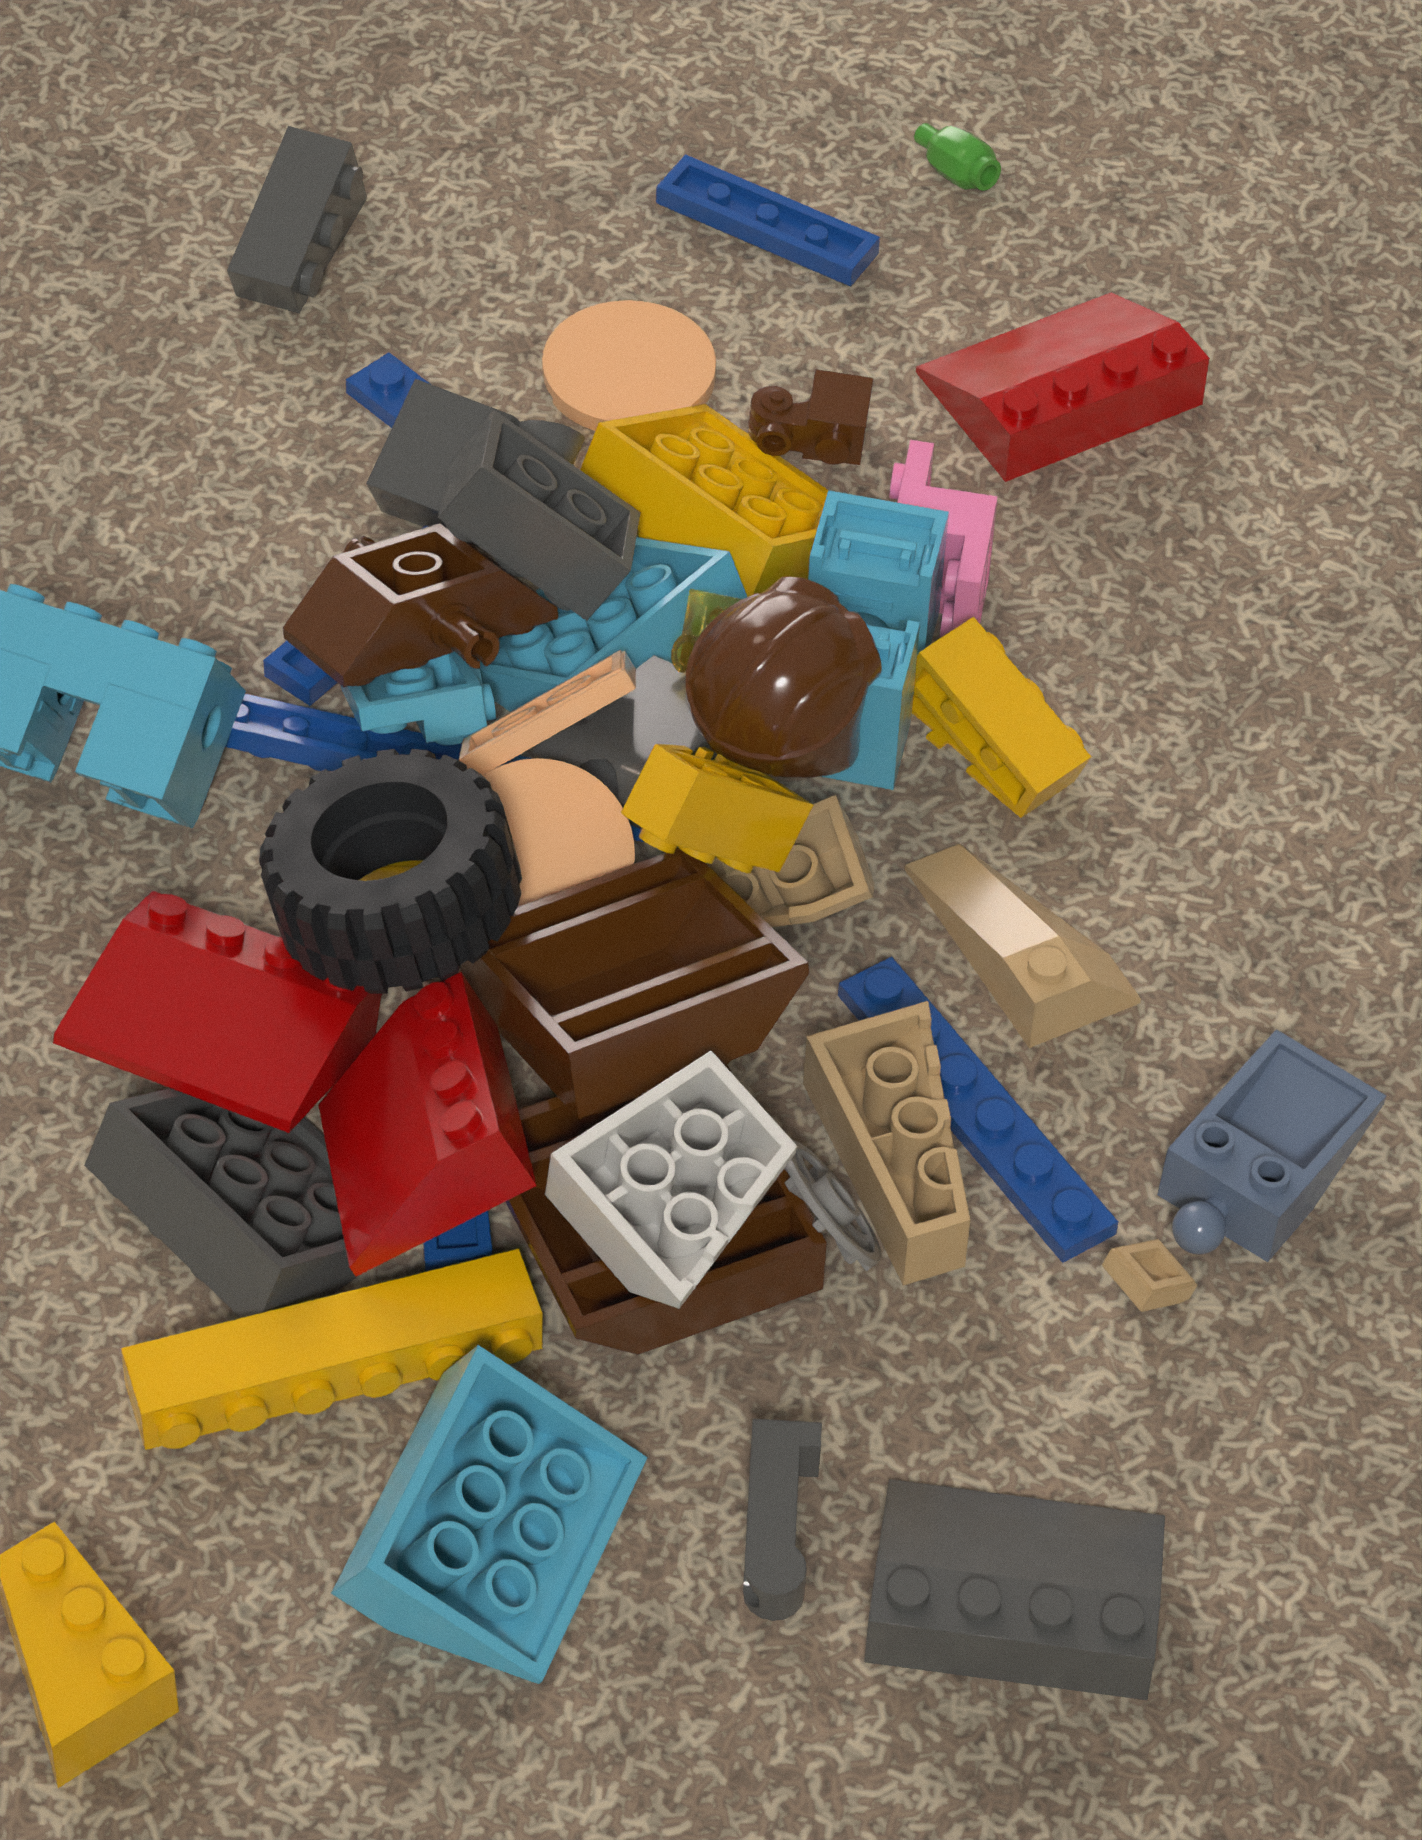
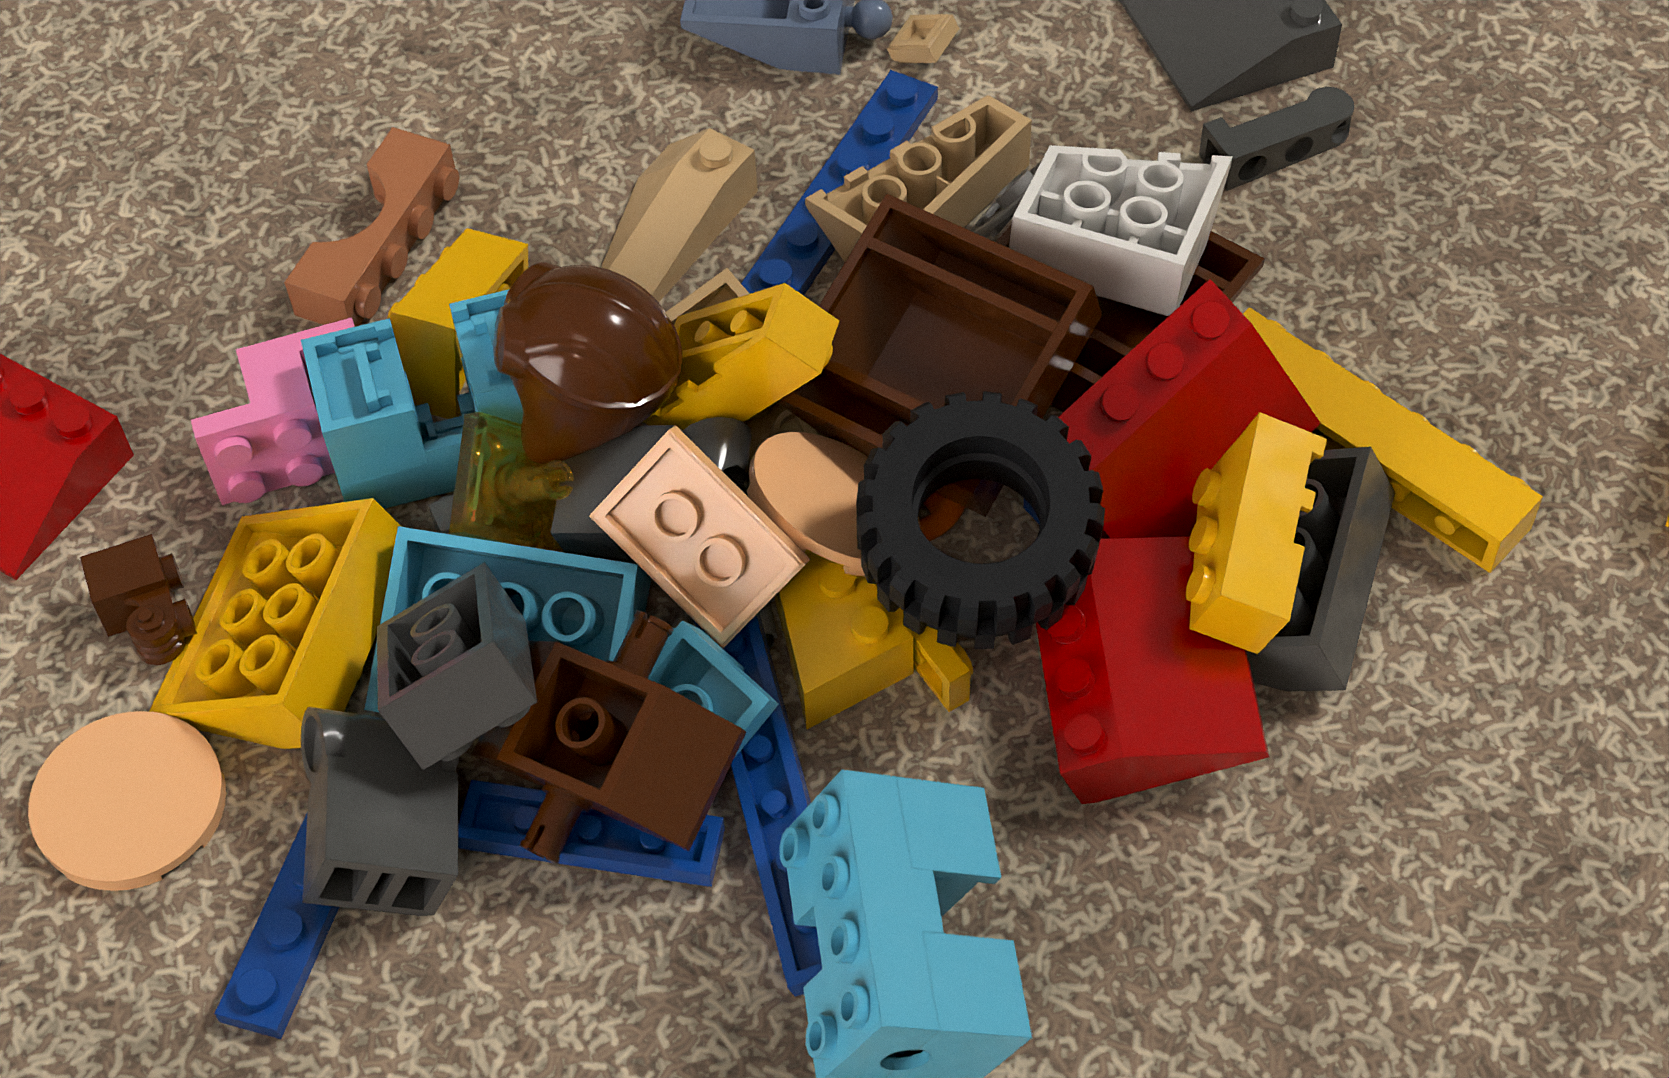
camera: 115 degrees left, 5 degrees up
medium azure slope [331,1345,648,1684] -> none
none -> nougat arch [284,127,459,327]
none -> yellow wedge [1186,412,1327,654]

